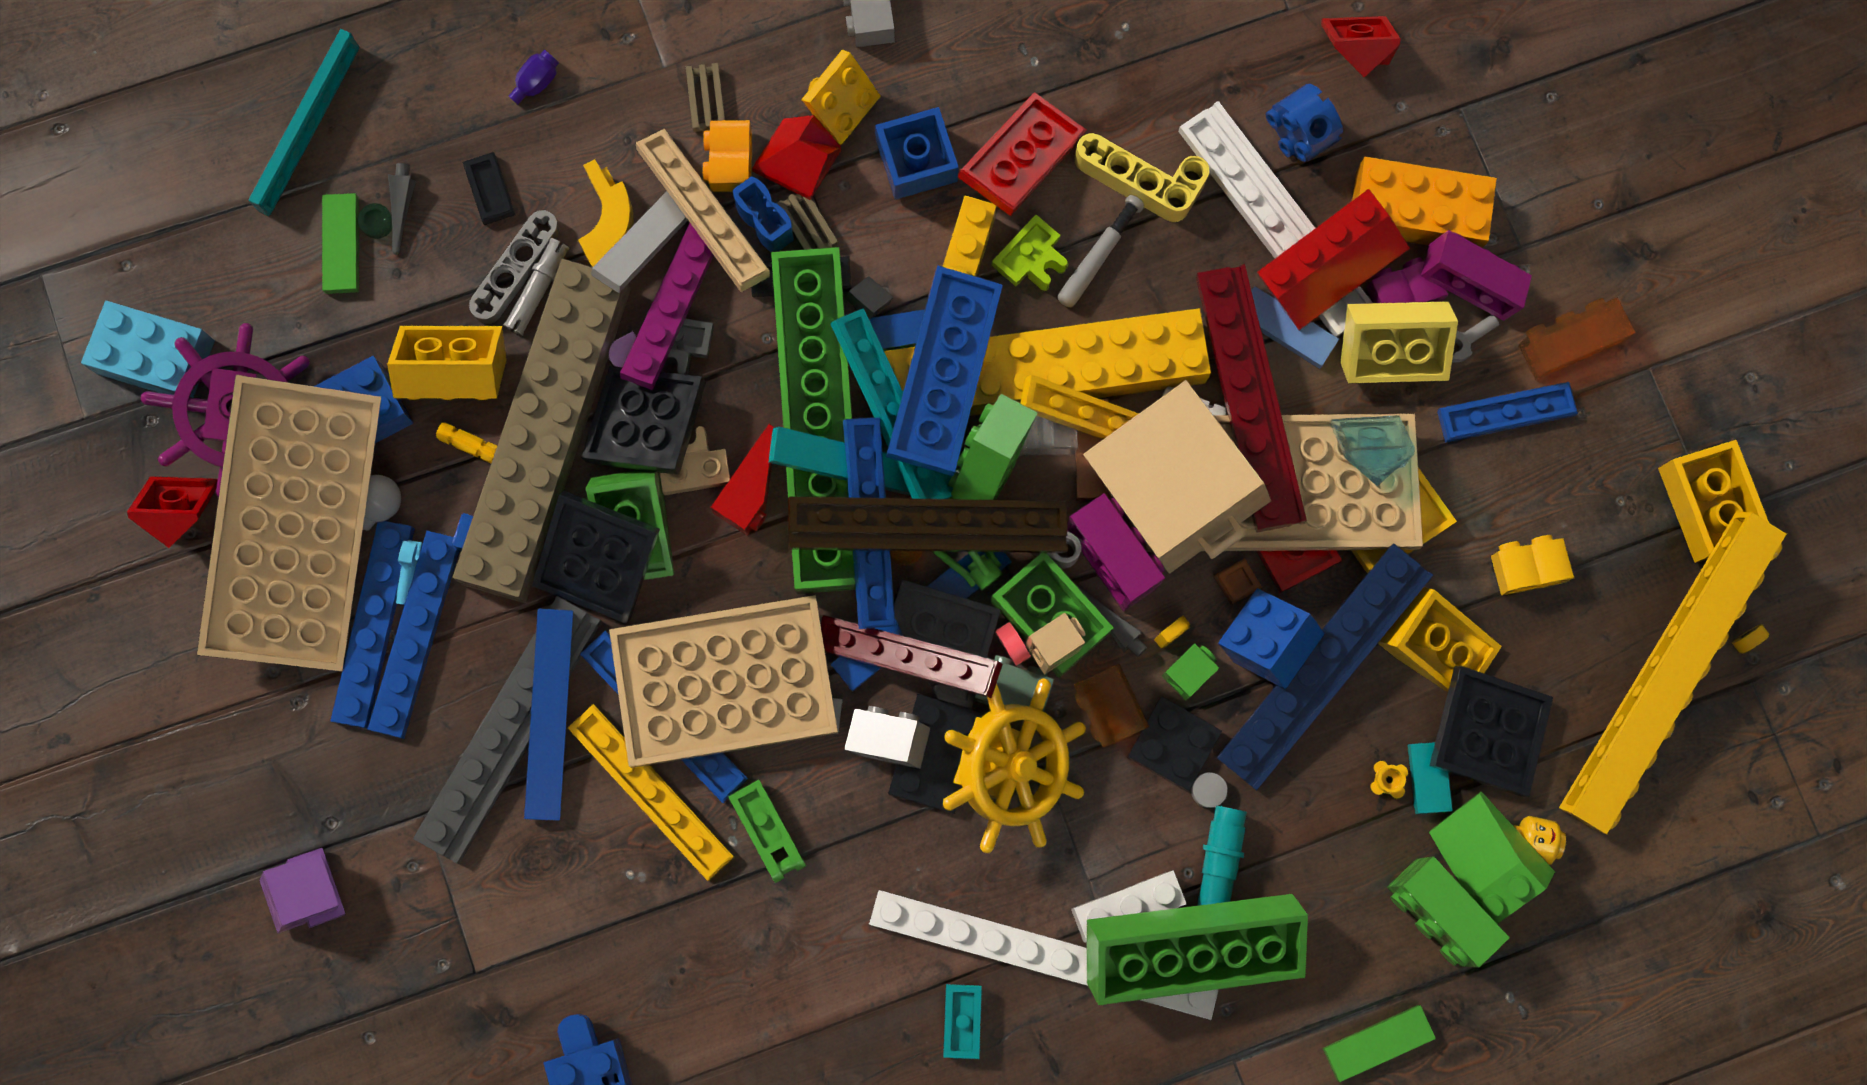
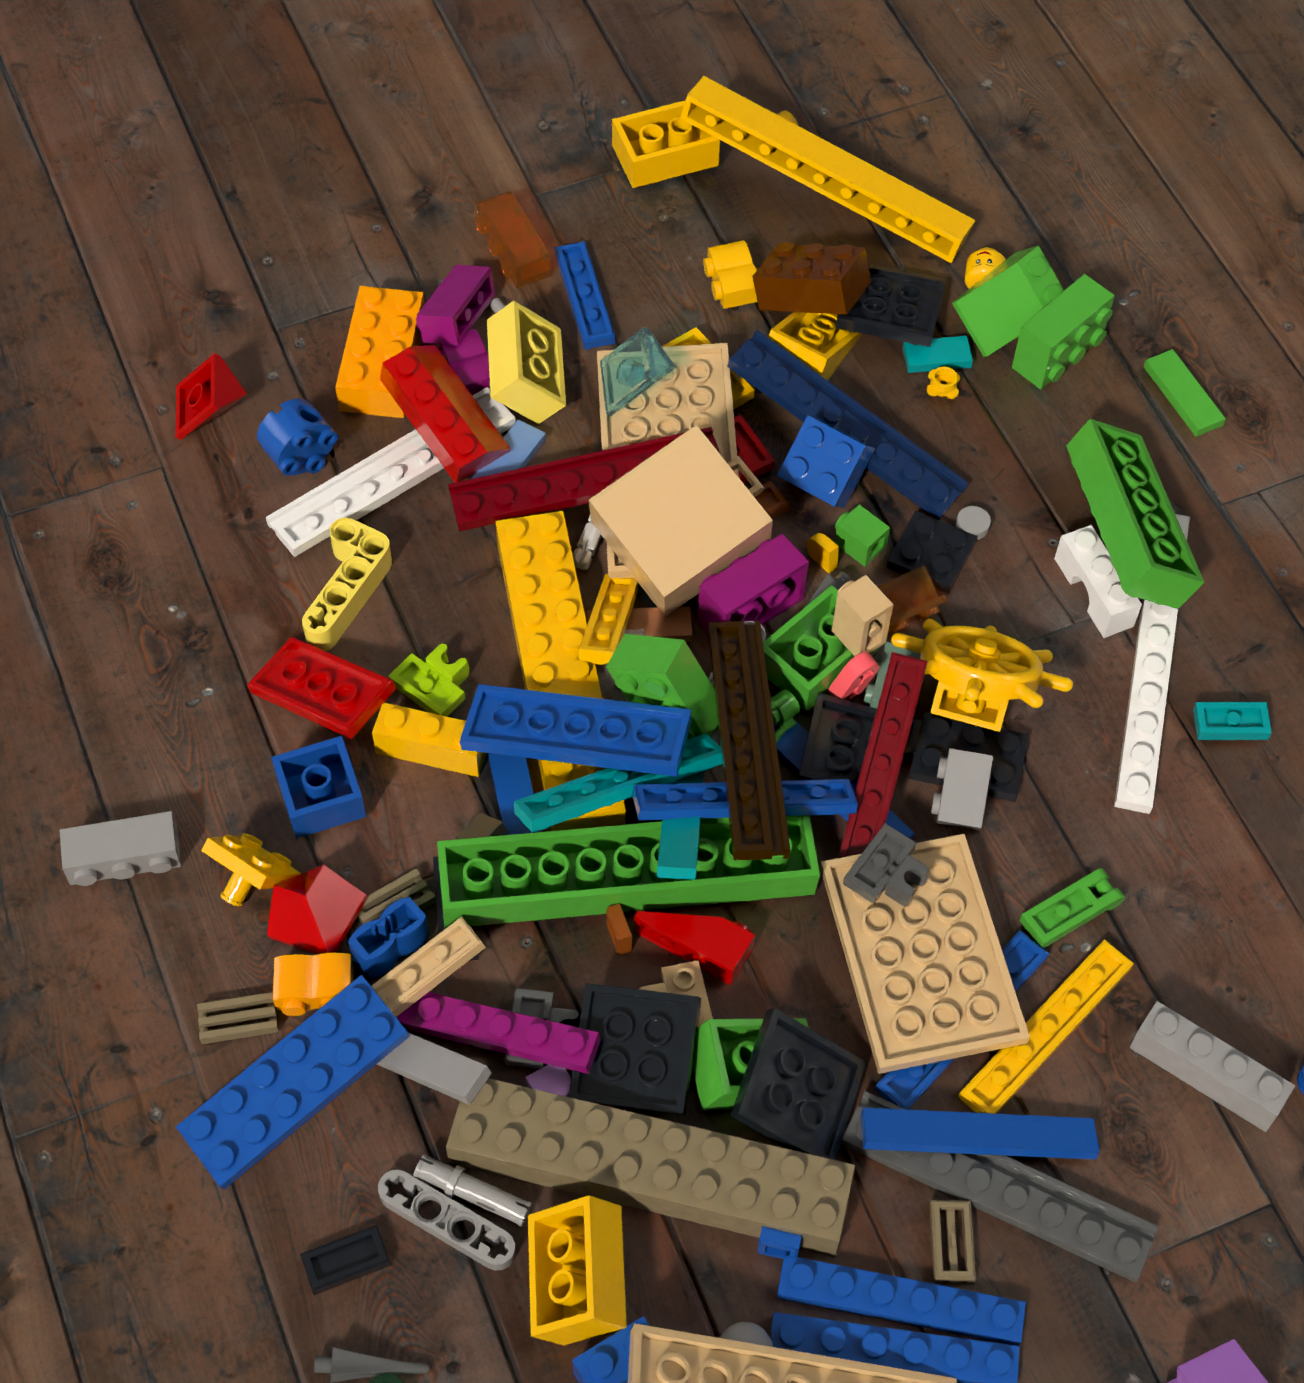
camera: 90 degrees left, 20 degrees down
medium azure bar [395,540,422,605] -> none
yellow axle [436,422,497,464] -> none
dark purple plant [508,50,559,105] -> none
yellow arch [578,159,634,267] -> none
light grey piece [1058,195,1144,307] -> none
teal piece [1197,806,1247,906] -> none
none -> blue plate [176,975,411,1190]
none -> dark orange tile [606,903,632,955]
none -> reddish brown brick [752,242,871,315]
none -> dark grey plate [843,823,930,907]
none -> dark tan tile [929,1200,976,1284]
none -> light grey brick [1129,1001,1296,1132]

